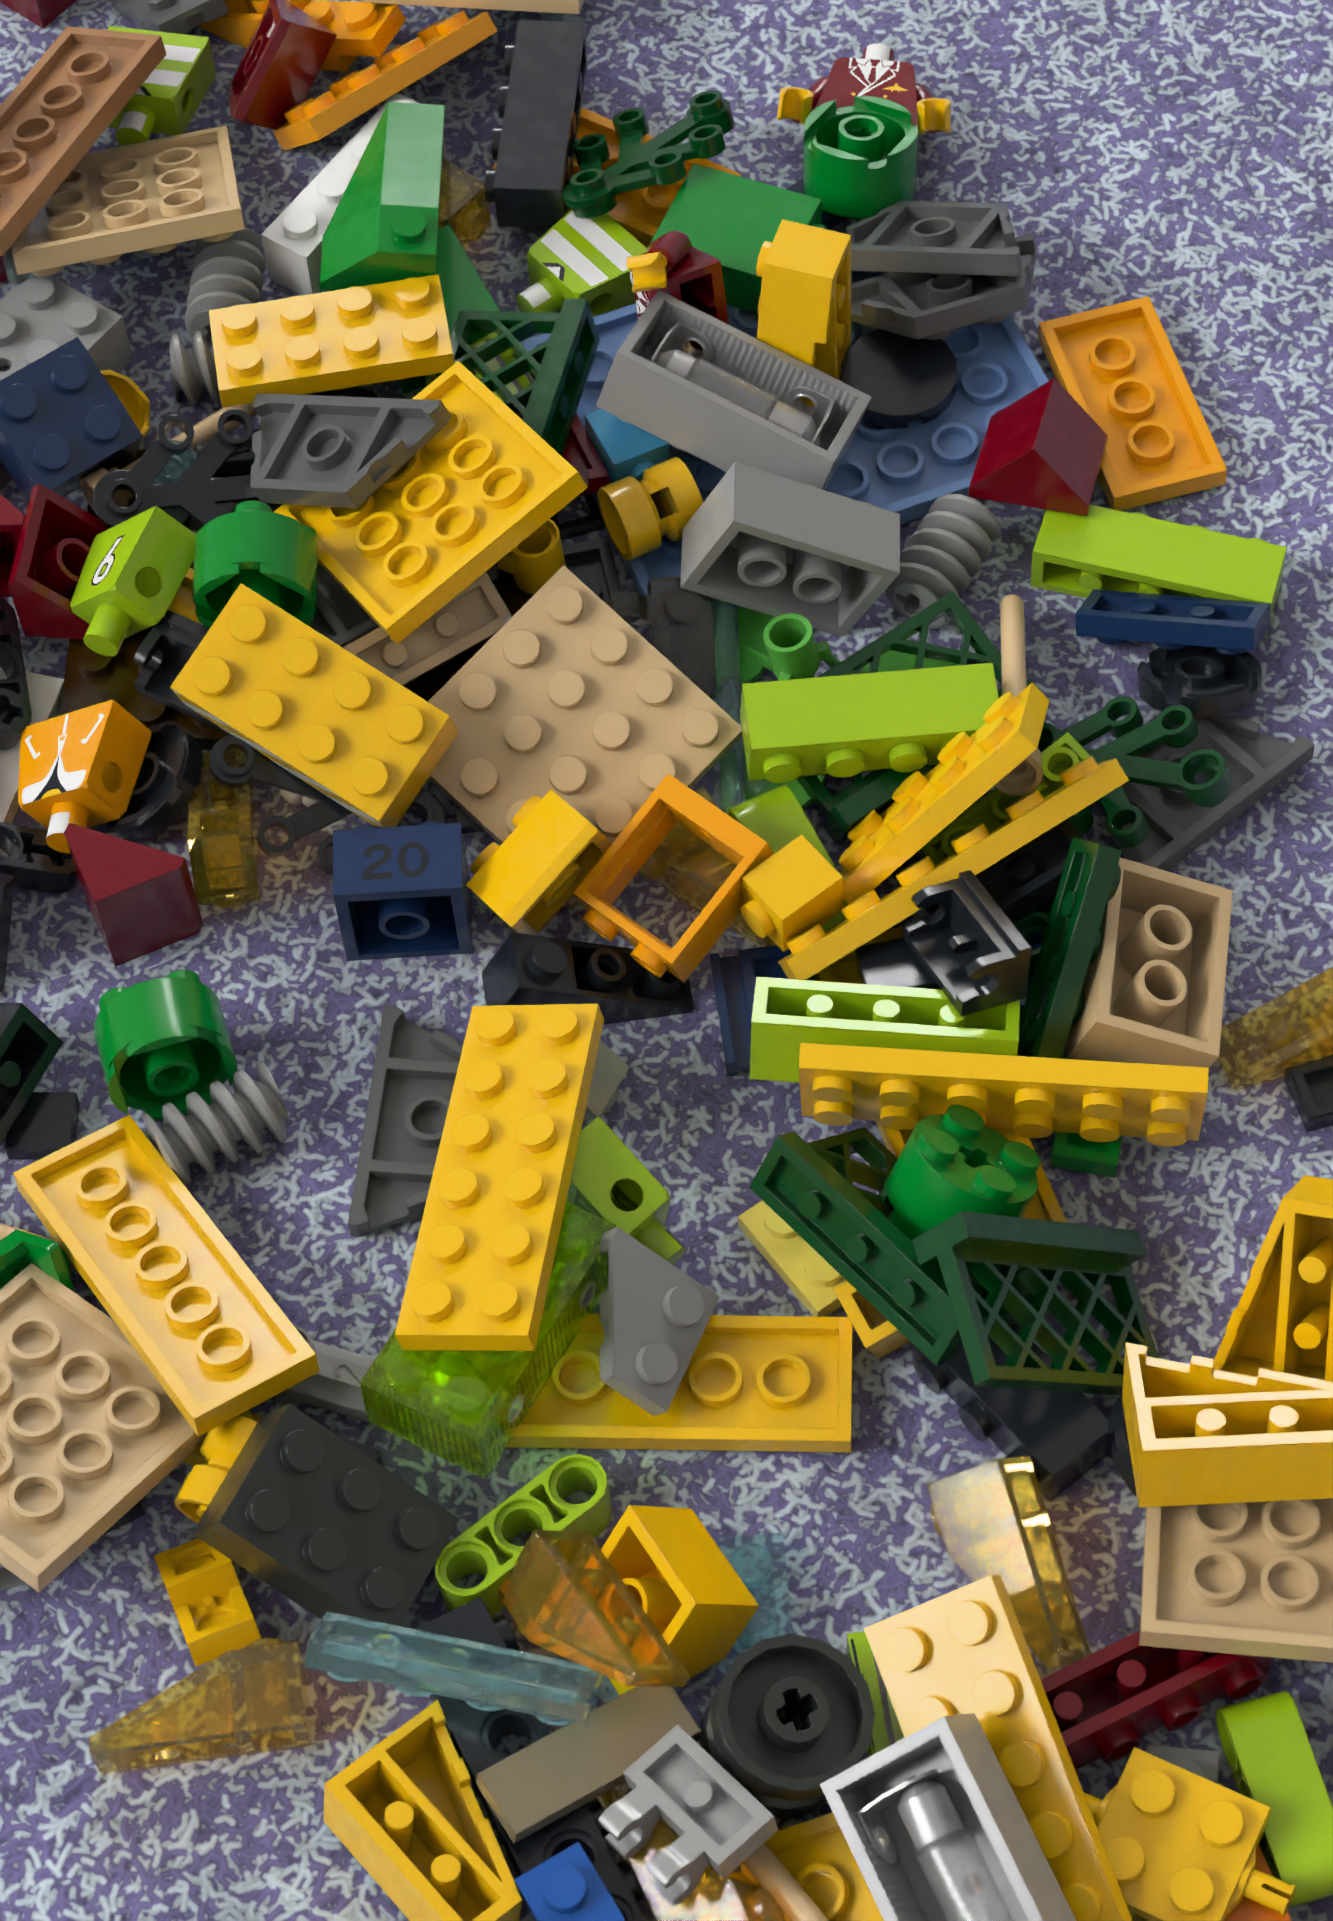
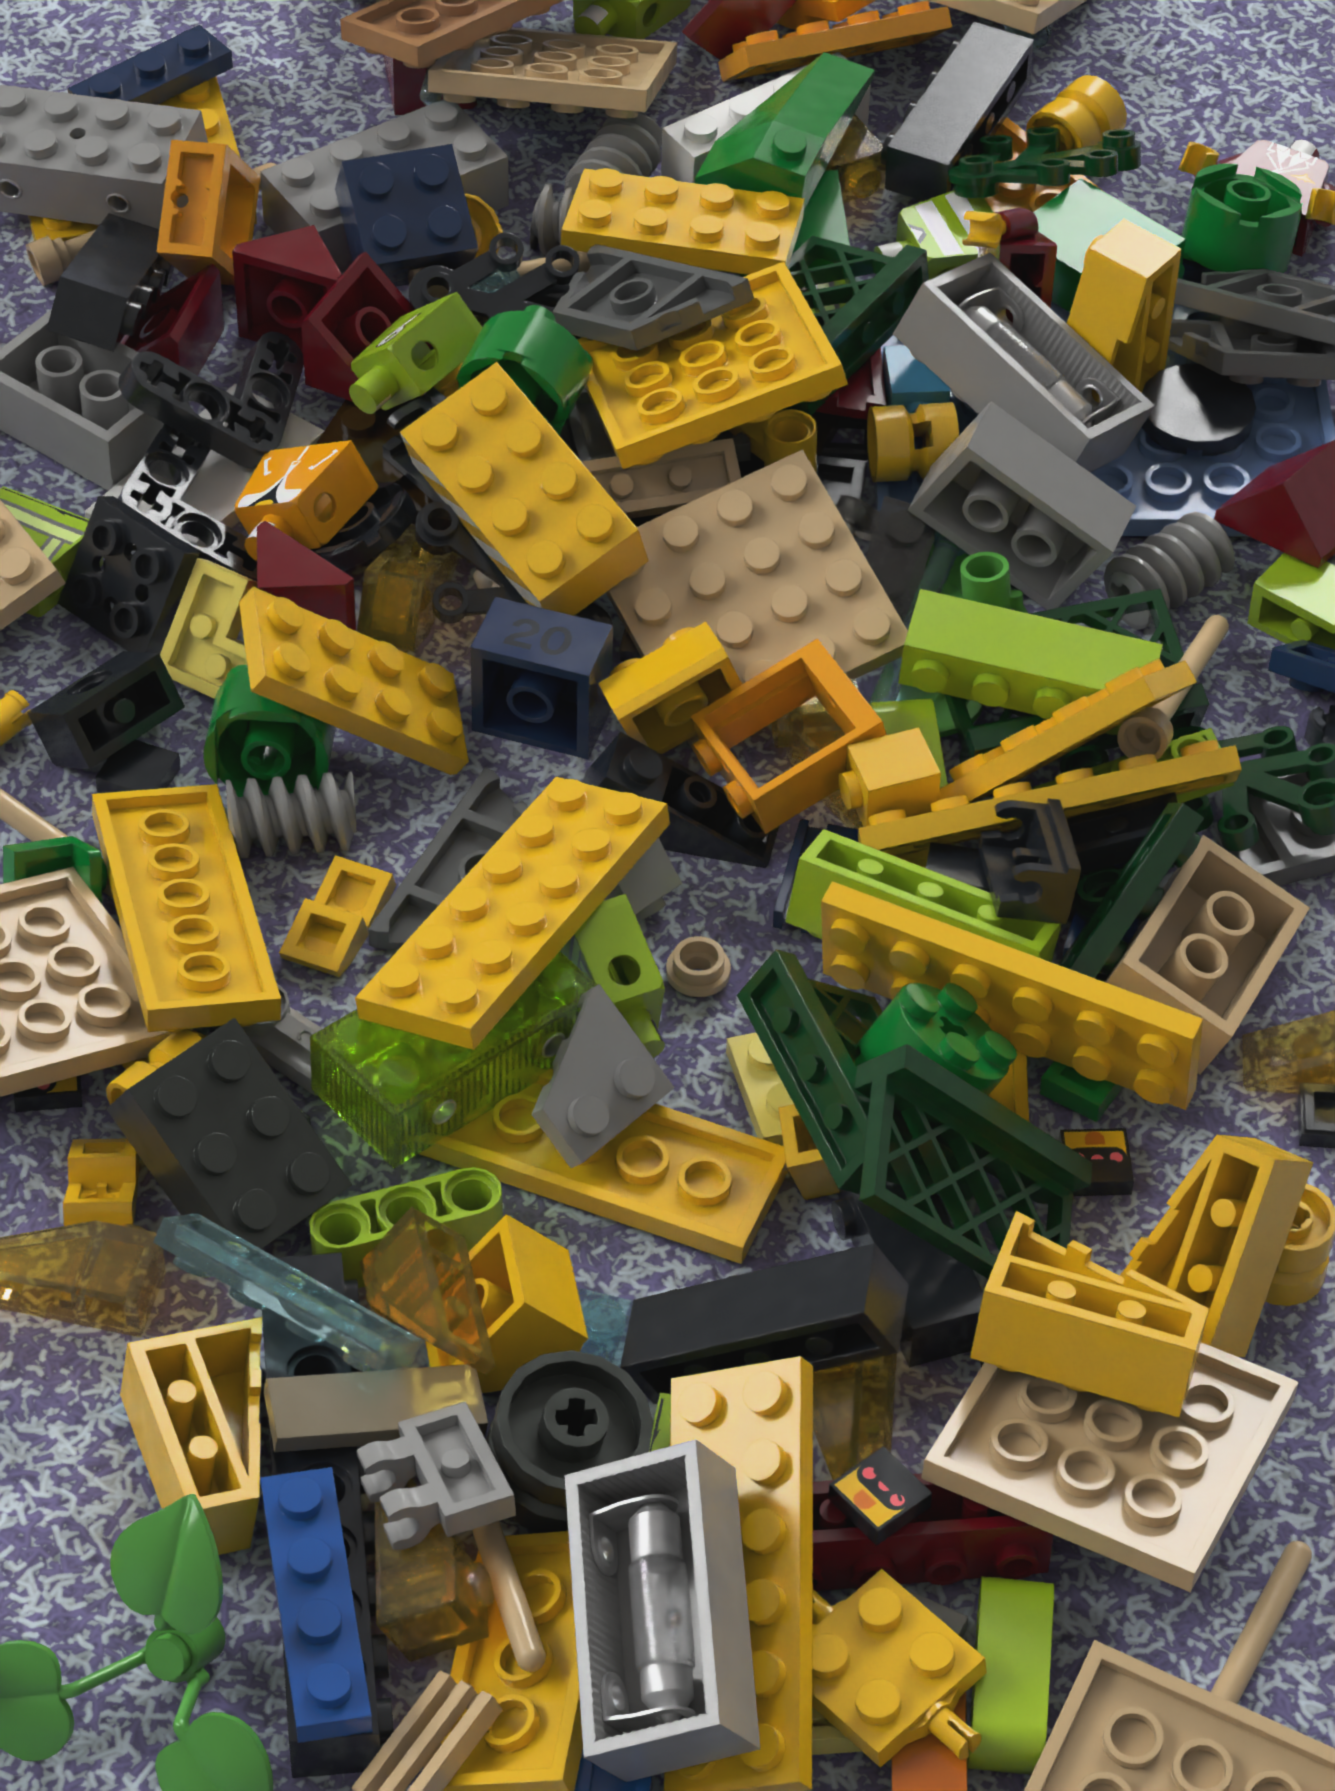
camera: 15 degrees right, 10 degrees down
none -> light yellow plate [160,558,257,699]
none -> yellow plate [239,587,469,775]
none -> yellow slope [279,855,397,977]
none -> black brick [620,1243,909,1405]
none -> tan plate [666,936,731,997]
none -> black tile [828,1446,932,1546]
none -> yellow wheel [1026,75,1127,153]
none -> black tile [1058,1128,1134,1196]

